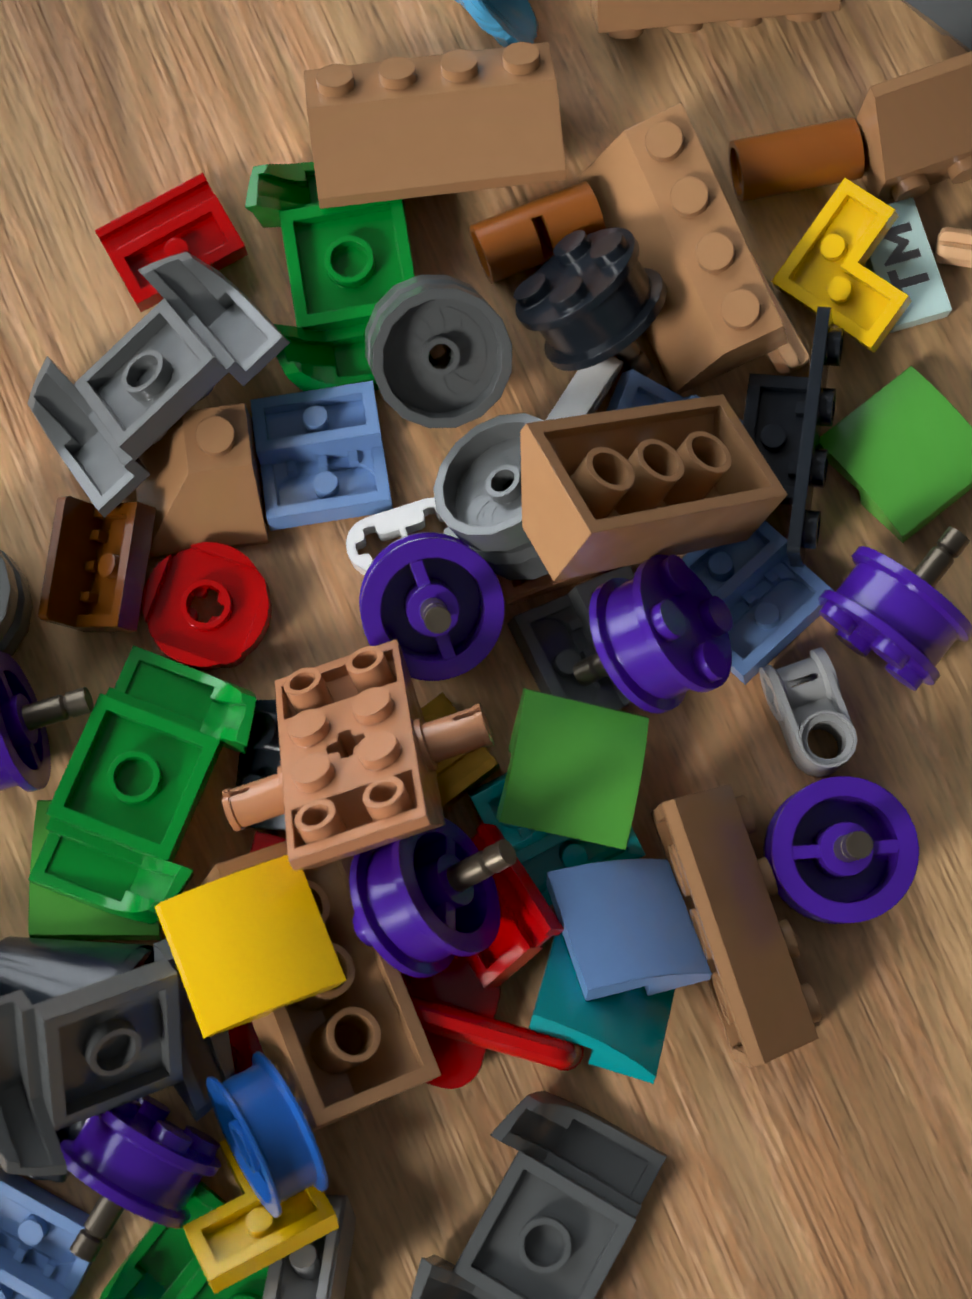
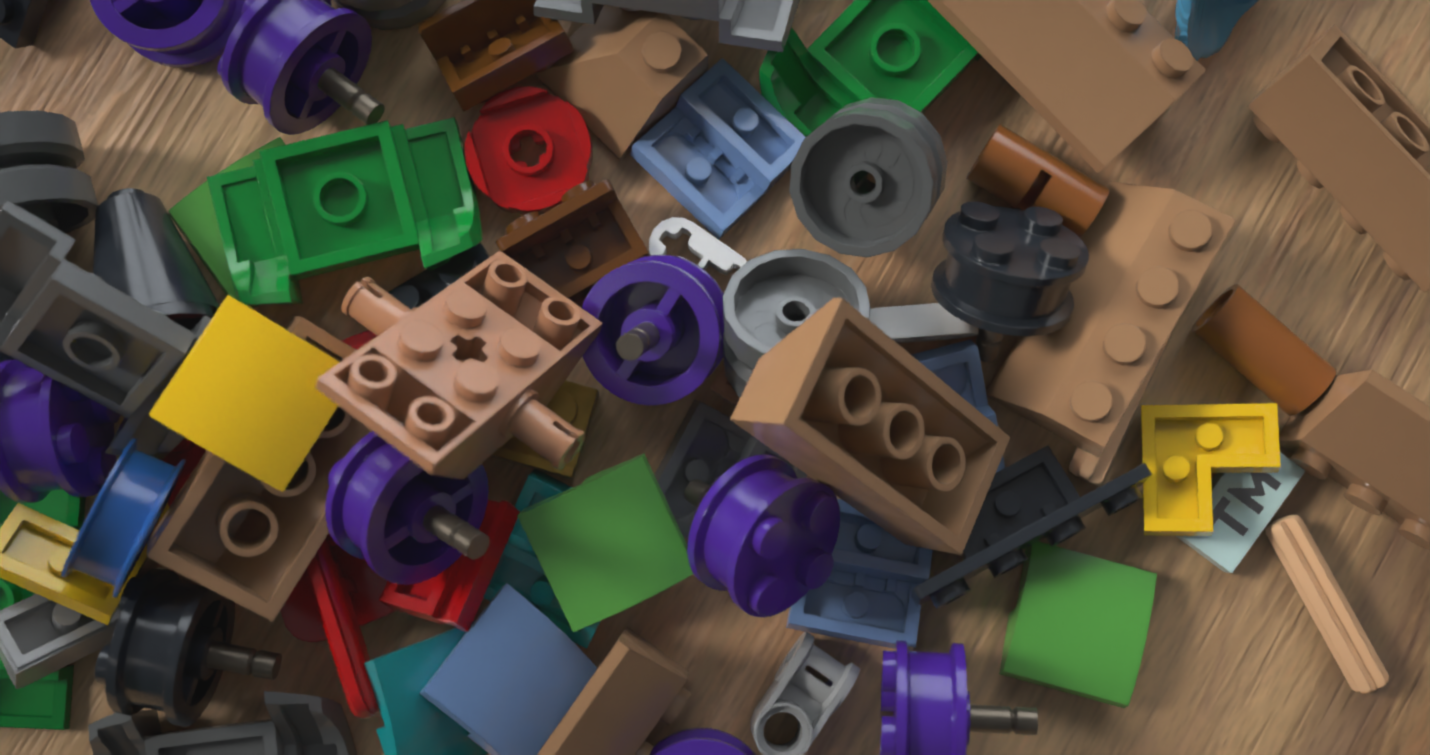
camera: 50 degrees right, 5 degrees up
none -> black wheel [95,568,282,727]
none -> reddish brown bracket [495,179,650,302]

